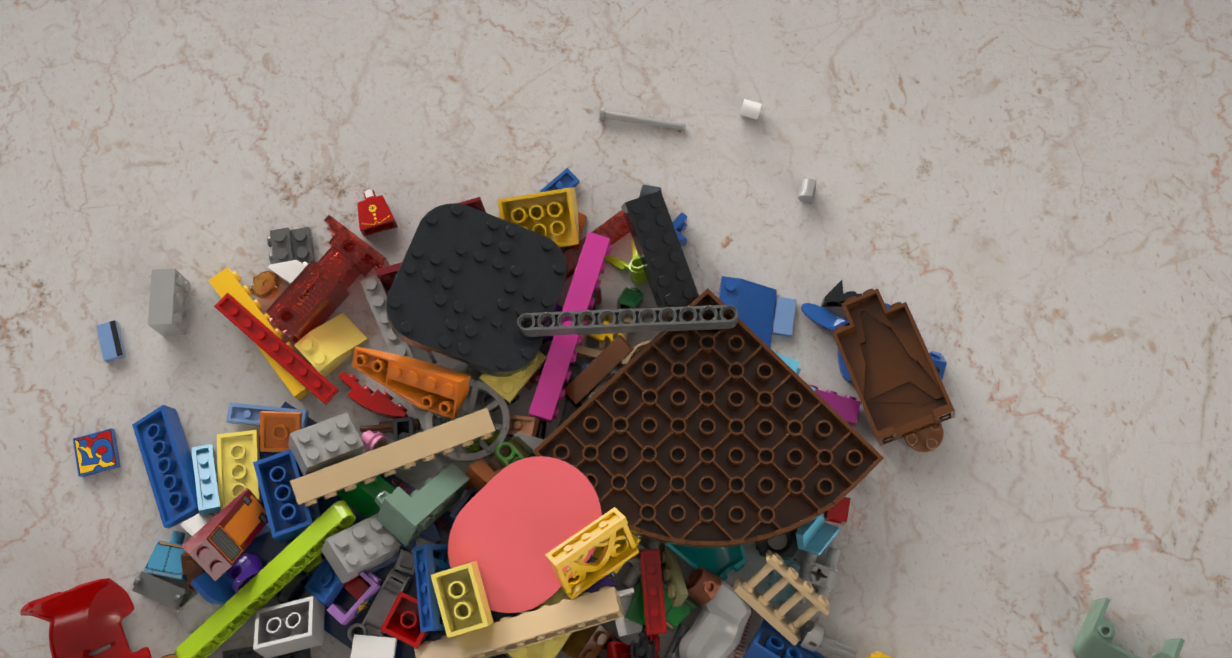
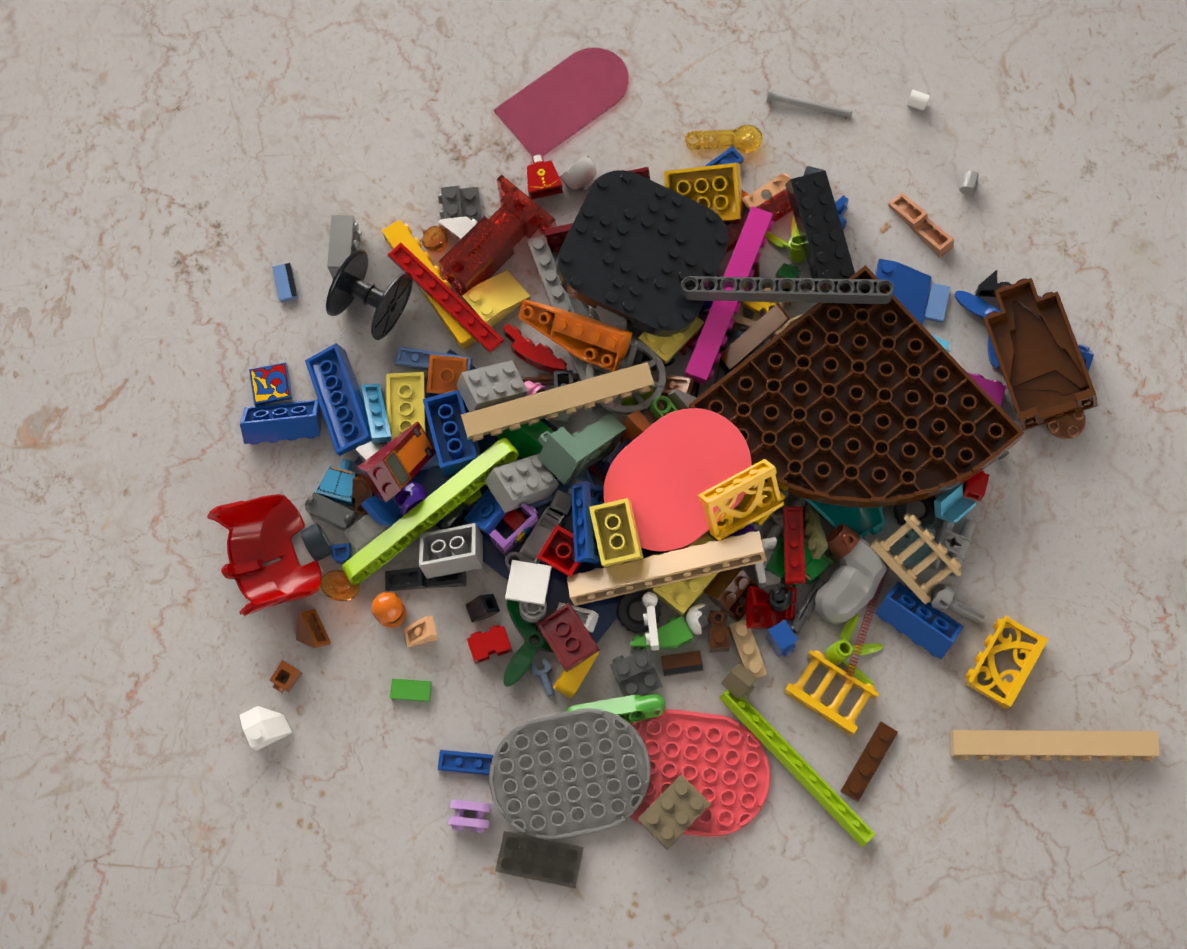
camera: 10 degrees right, 0 degrees up
none -> blue slope [240,399,321,445]
none -> black wheel [301,523,333,561]
none -> black piece [326,249,413,340]
none -> blue tile [331,543,352,564]
none -> clear pink piece [494,47,629,156]
none -> white cylinder [560,155,597,190]
none -> clear yellow beam [685,125,763,153]
none -> light nougat piece [742,173,791,210]
none -> nougat slope [888,193,954,258]

